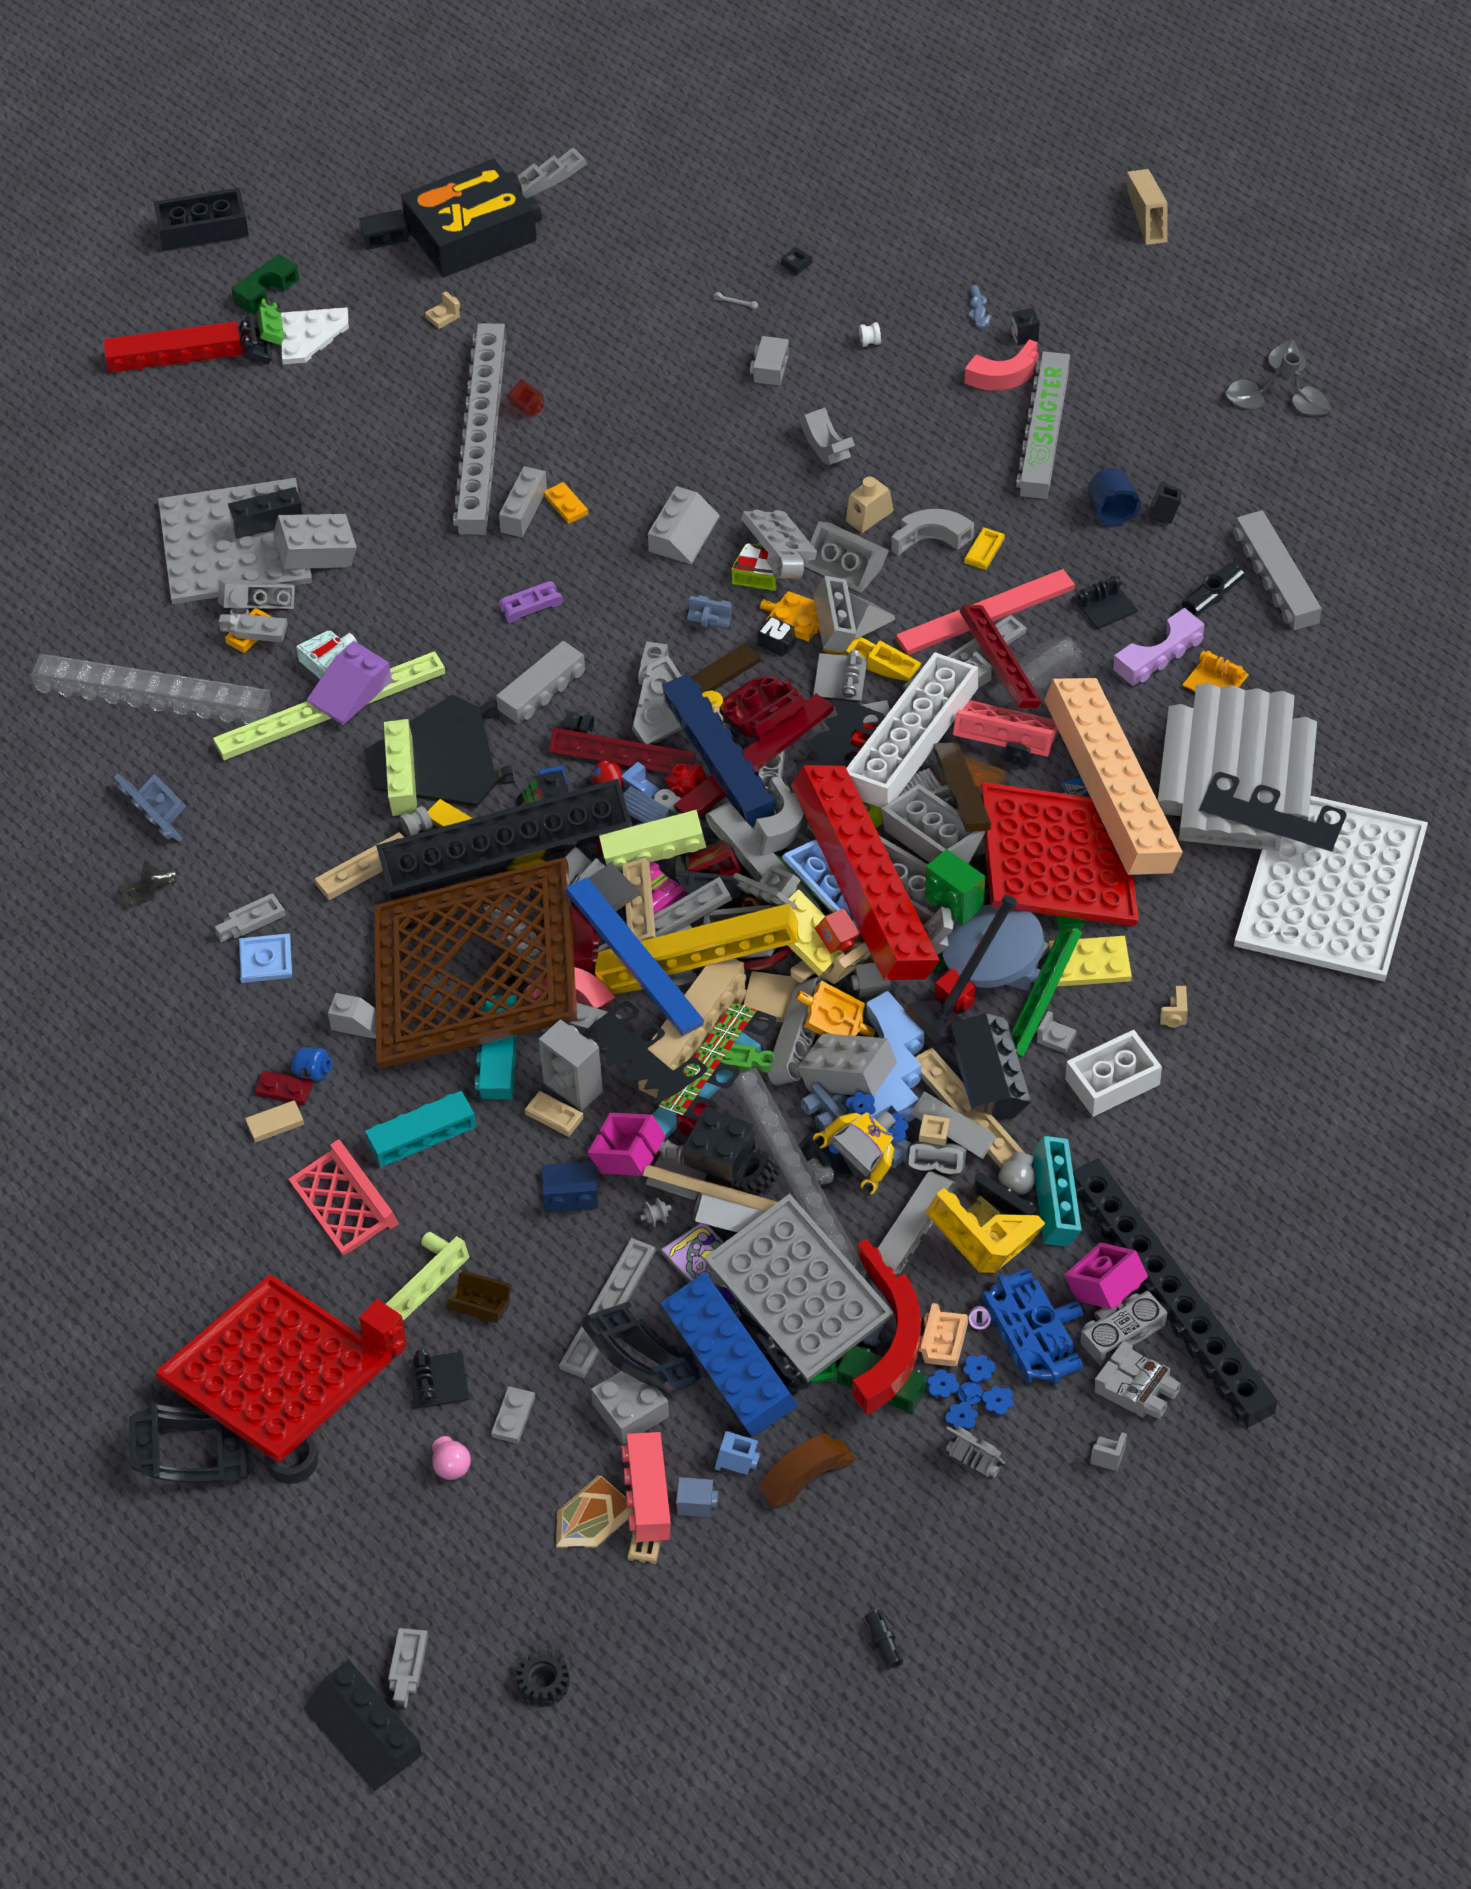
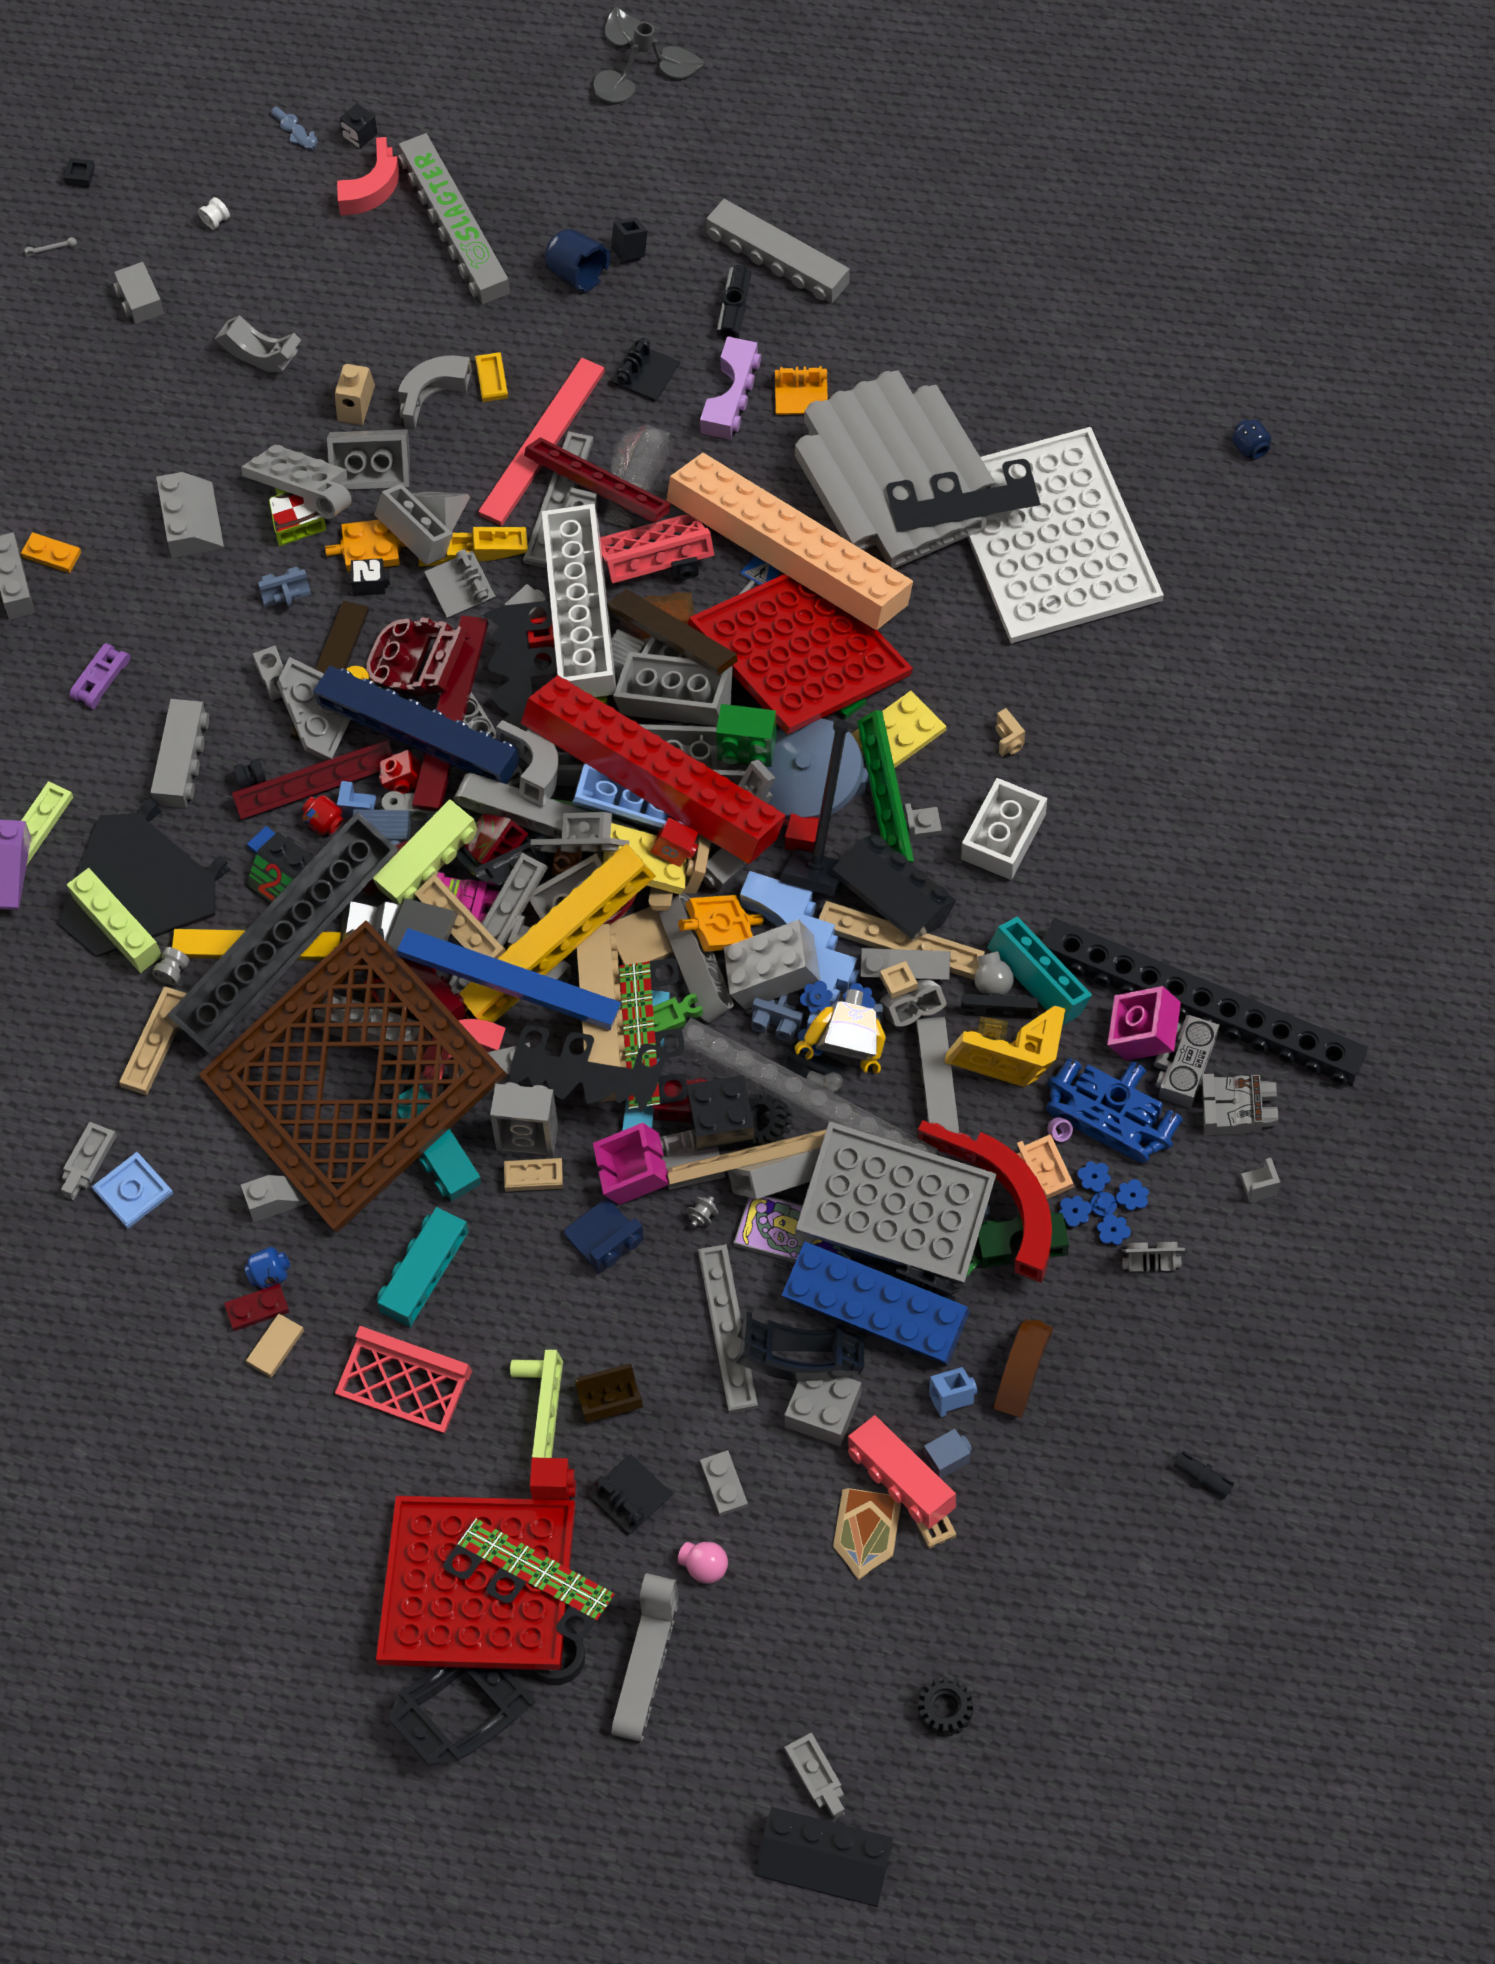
camera: 35 degrees left, 10 degrees up
none -> piece [443,1519,615,1642]
none -> light grey beam [611,1573,679,1742]

